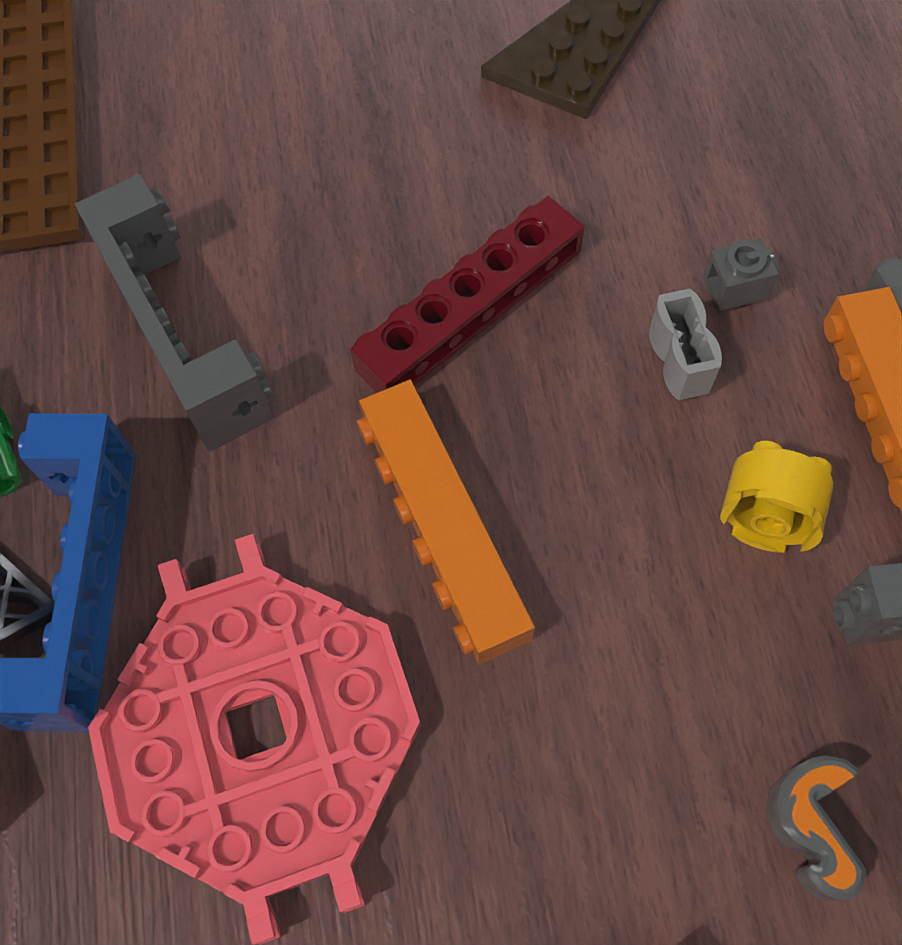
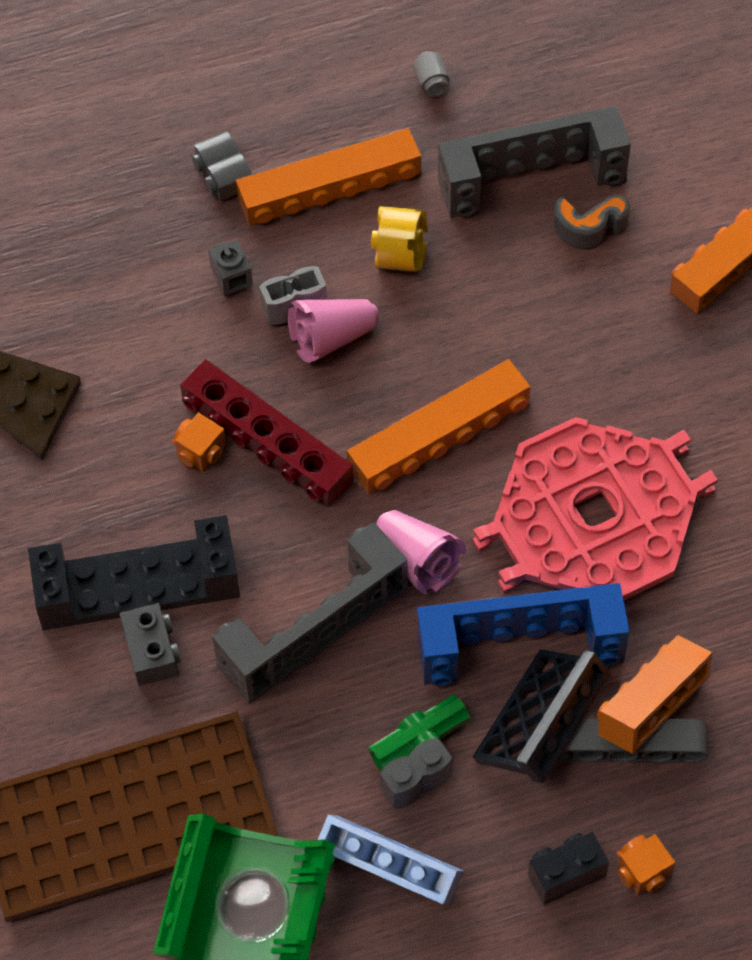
camera: 100 degrees left, 5 degrees down
none -> black plate [28,515,240,630]
none -> dark grey brick [120,603,181,686]
none -> orange brick [172,412,226,472]
none -> bright pink cone [288,299,379,363]
none -> bright pink cone [376,510,466,594]

